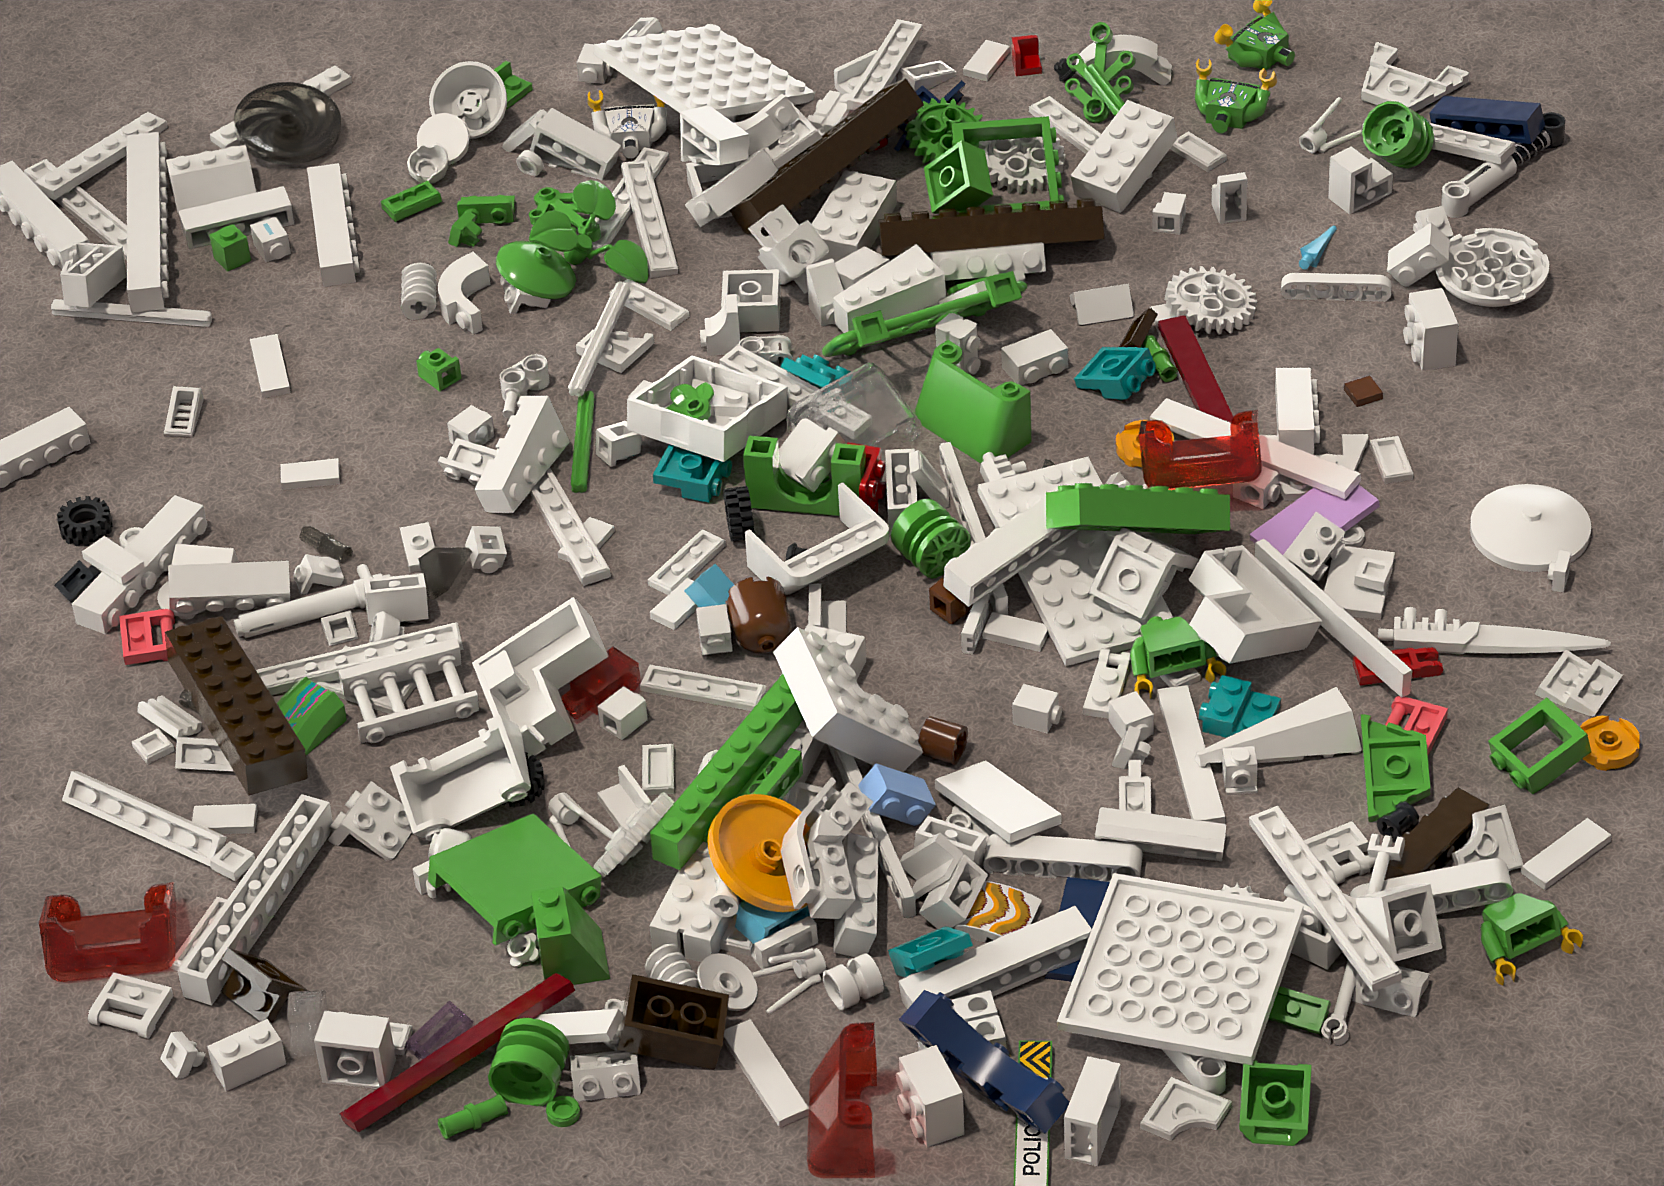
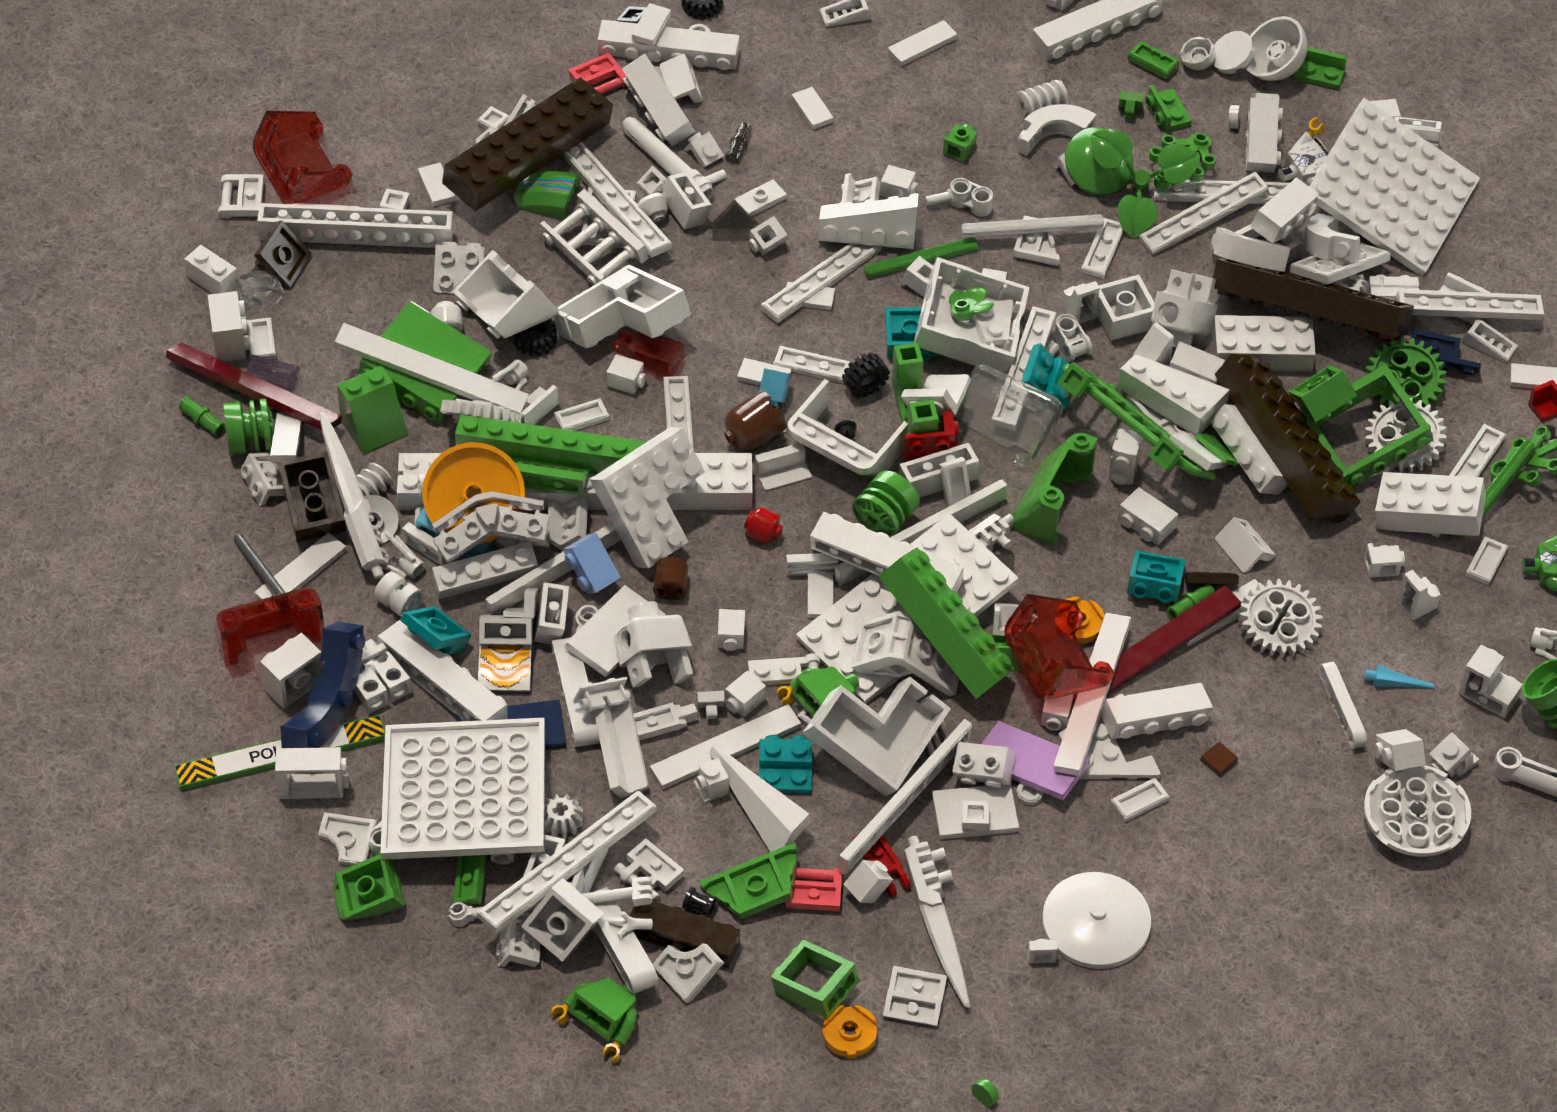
camera: 65 degrees right, 10 degrees up
white plate [62,771,227,866] -> none
white tile [161,1031,205,1079] -> none
bright green tile [546,1096,580,1127] -> none
white brick [696,604,732,655] -> none
white brick [1403,288,1458,371] -> none
white tile [1521,818,1611,890] -> none
none -> dark grey bar [234,534,288,602]
none -> white piece [319,411,390,579]
none -> white tile [334,323,529,414]
none -> white hinge [573,677,630,711]
none -> white bar [608,911,653,938]
none -> white piece [614,601,693,688]
none -> red head [744,507,783,544]
none -> white brick [844,860,893,903]

